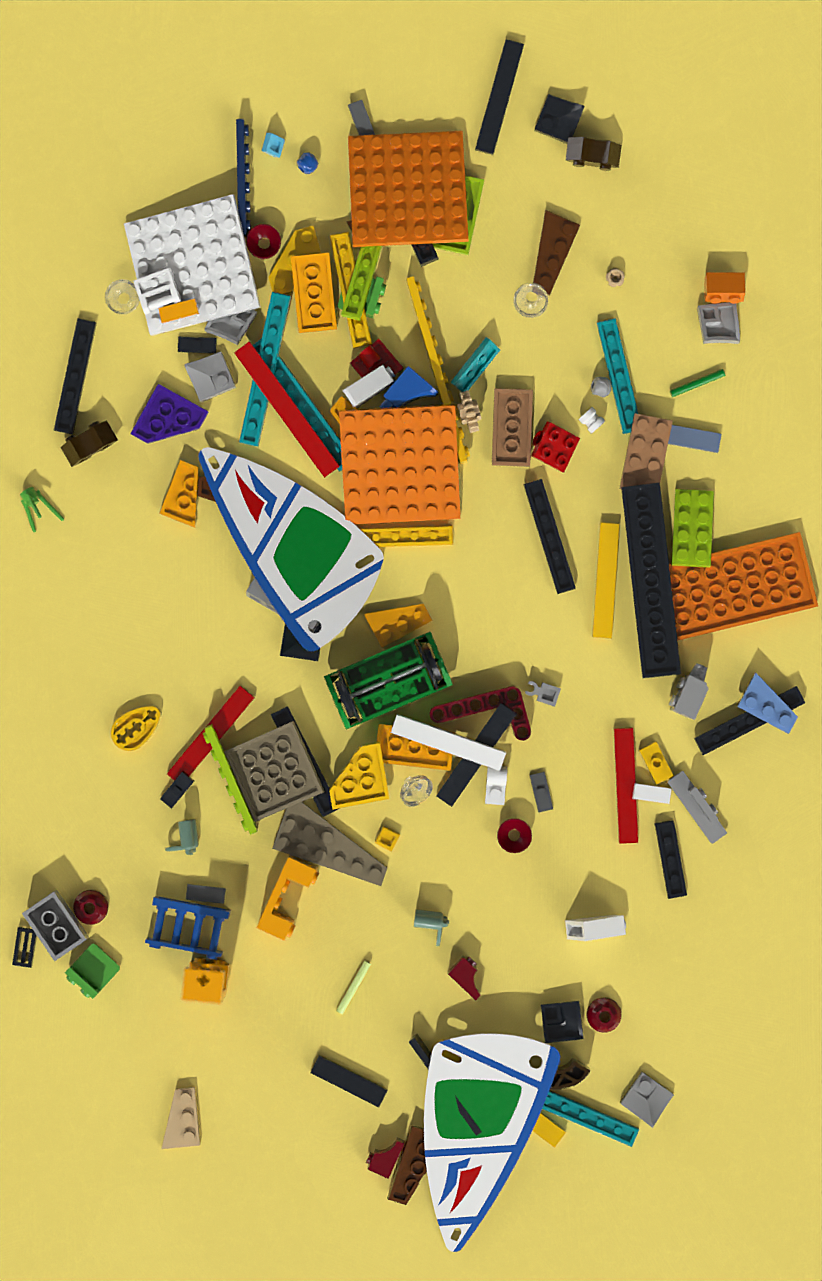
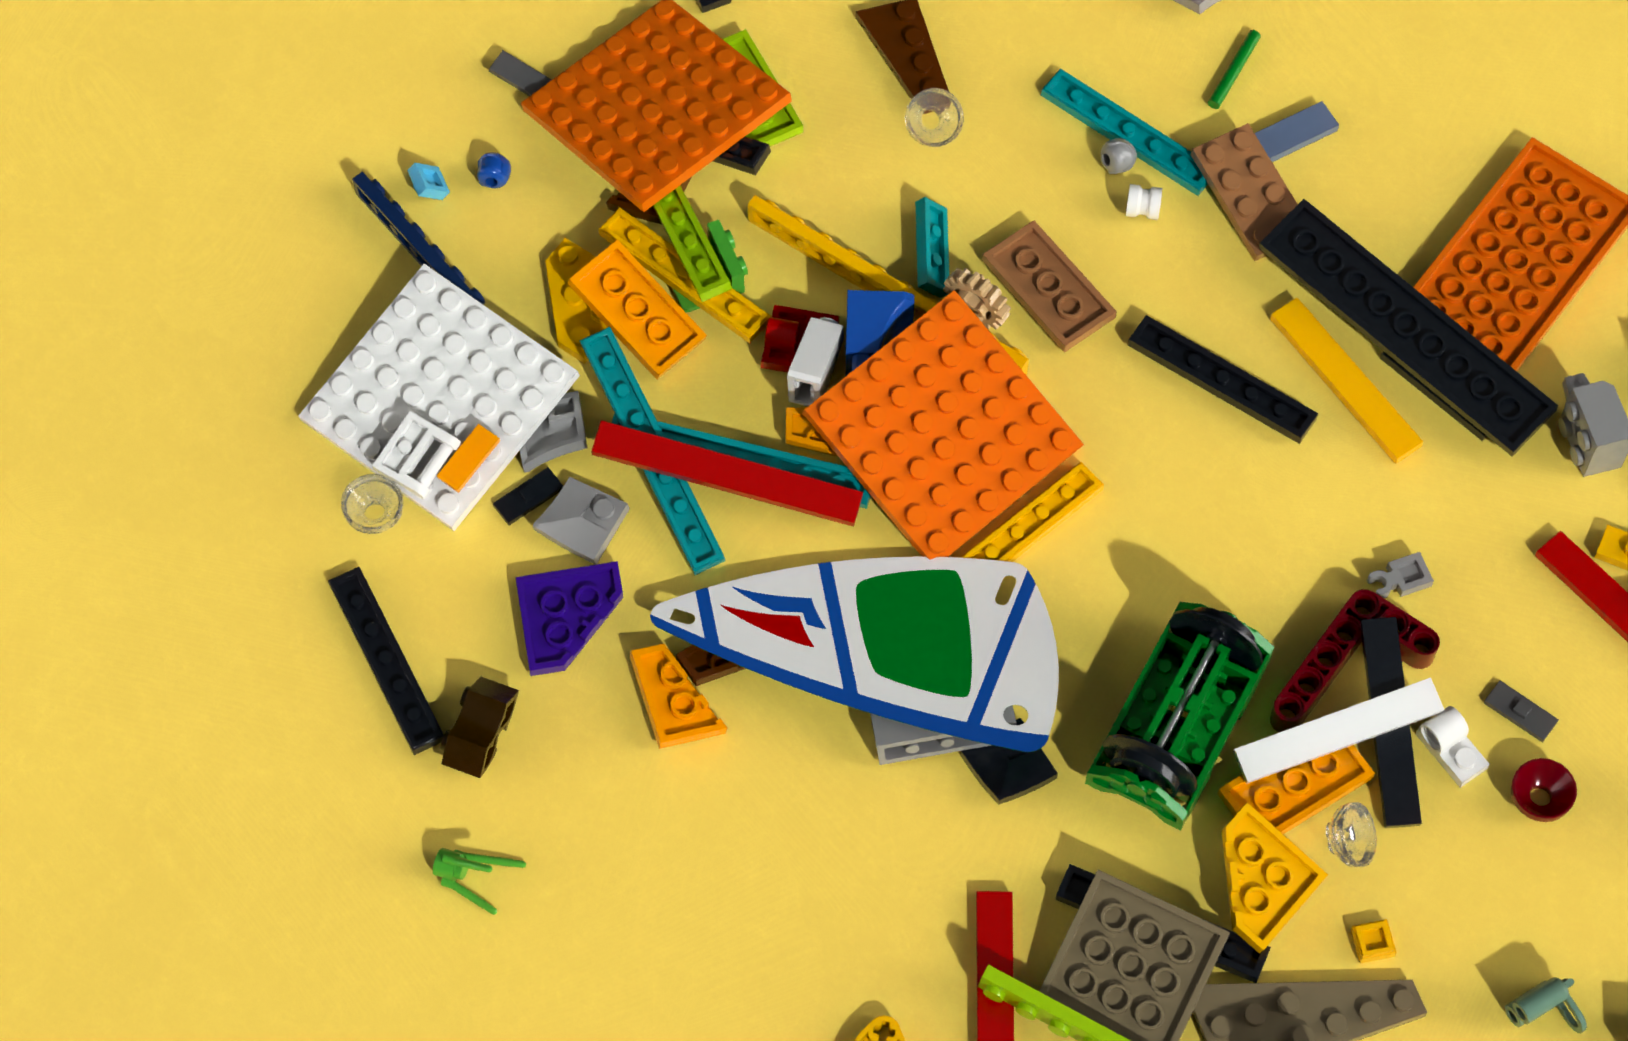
camera: 40 degrees left, 25 degrees down
dark red piece [246,224,281,259] -> none
light orange wing [364,604,433,648] -> none
red plate [531,421,580,473] -> none
tan plate [606,268,625,287] -> none
lime plate [672,489,714,567] -> none

